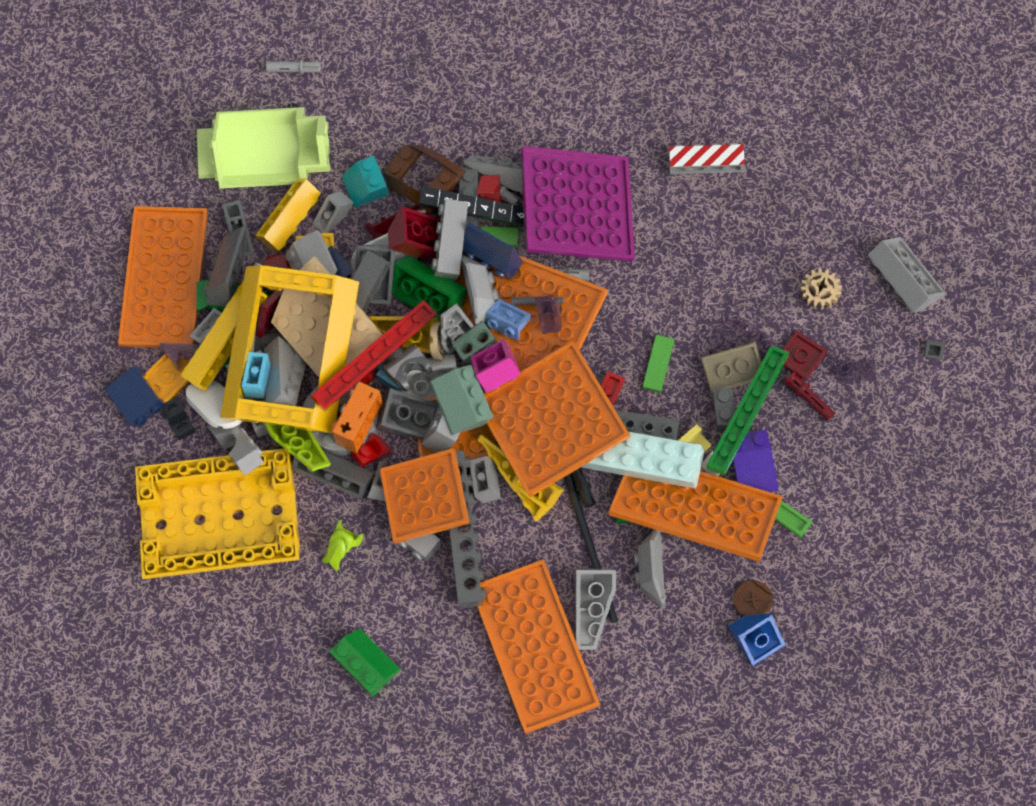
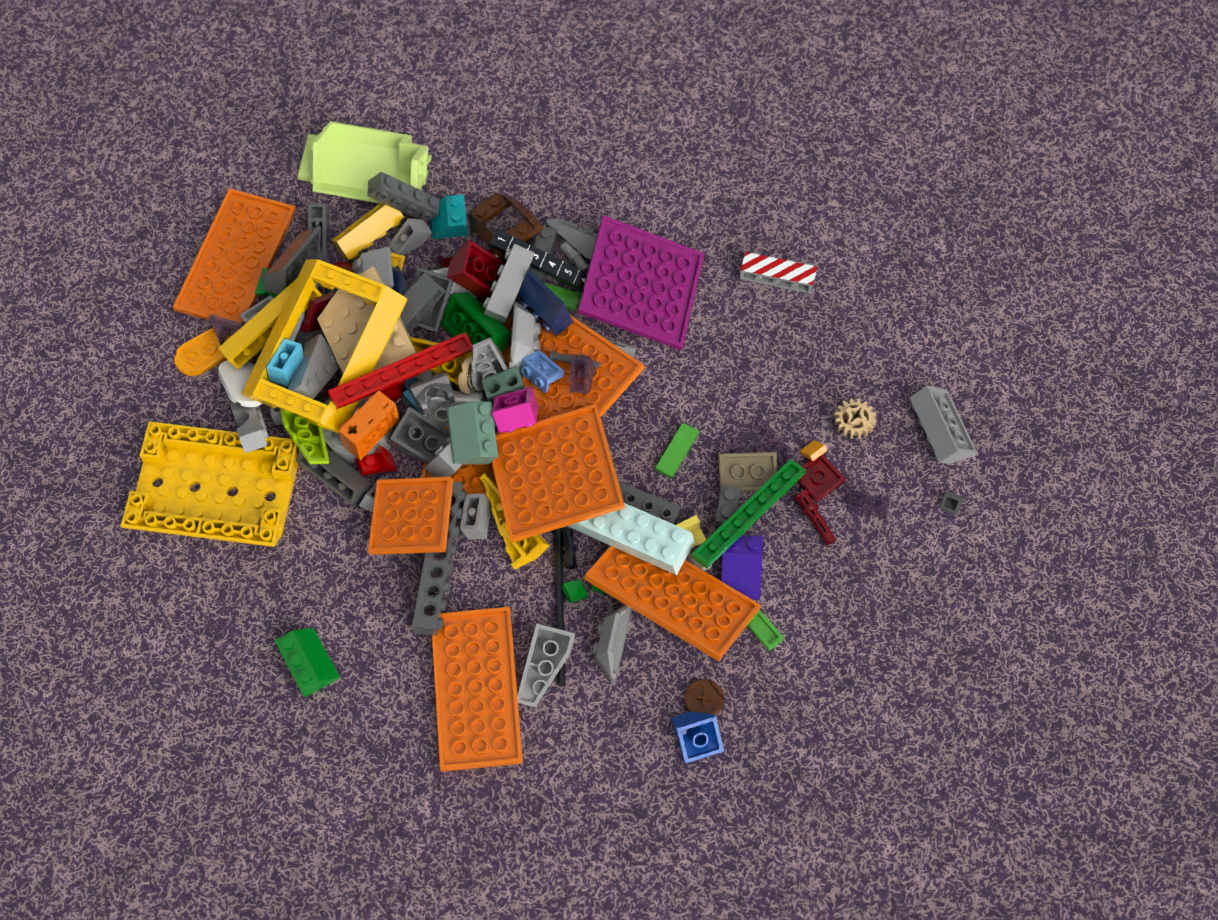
camera: 10 degrees right, 5 degrees down
dark blue panel [105,365,165,427] -> none
black slope [162,397,196,440] -> none
light grey axle [266,60,321,74] -> none
lime hair [322,519,364,571] -> none
light grey brick [397,534,441,562] -> none
red slope [477,175,501,202] -> none
red plate [601,371,625,406] -> none
none -> dark grey brick [367,172,440,222]
none -> green tile [561,579,588,603]
none -> light orange tile [800,440,827,461]

